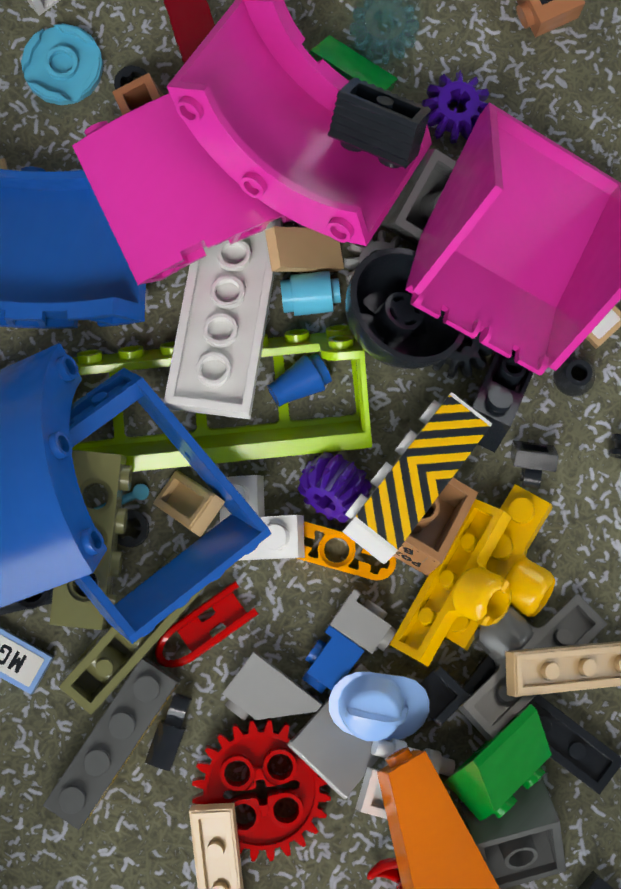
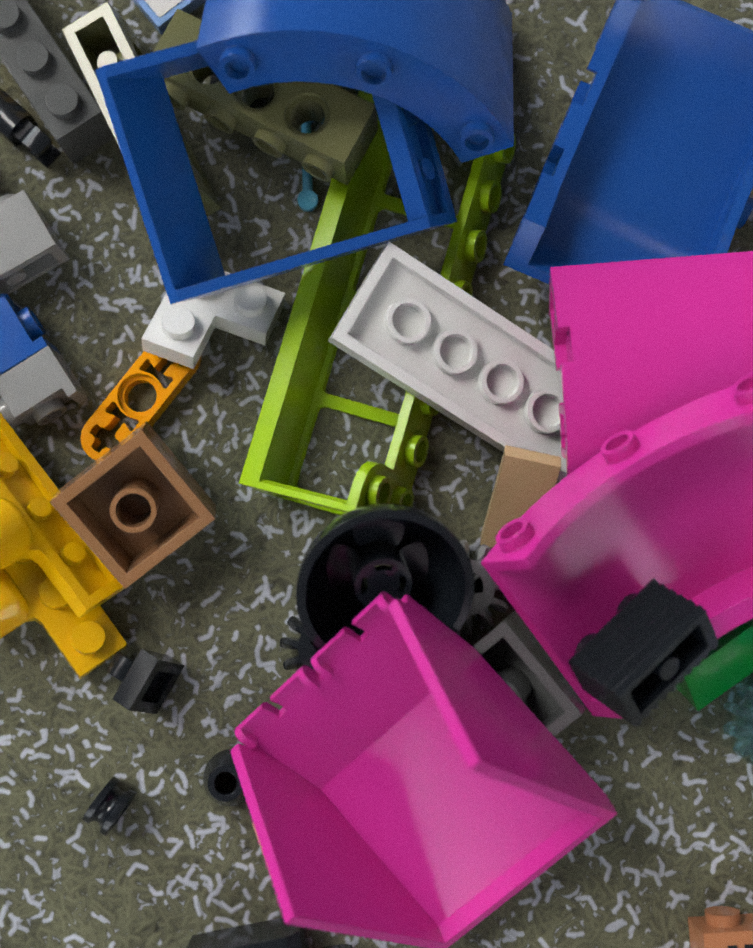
camera: 115 degrees right, 0 degrees up
black bush [117,509,150,548] -> none
tan tile [153,470,225,537] -> none
red piece [155,581,259,668] -> none
blue cone [267,353,332,407] -> none
medium azure brick [280,271,341,316] -> none
dark purple gear [298,451,372,523] -> none
brick [343,392,492,564] -> none
dark purple gear [422,70,489,144] -> none
black slope [470,350,533,453] -> none

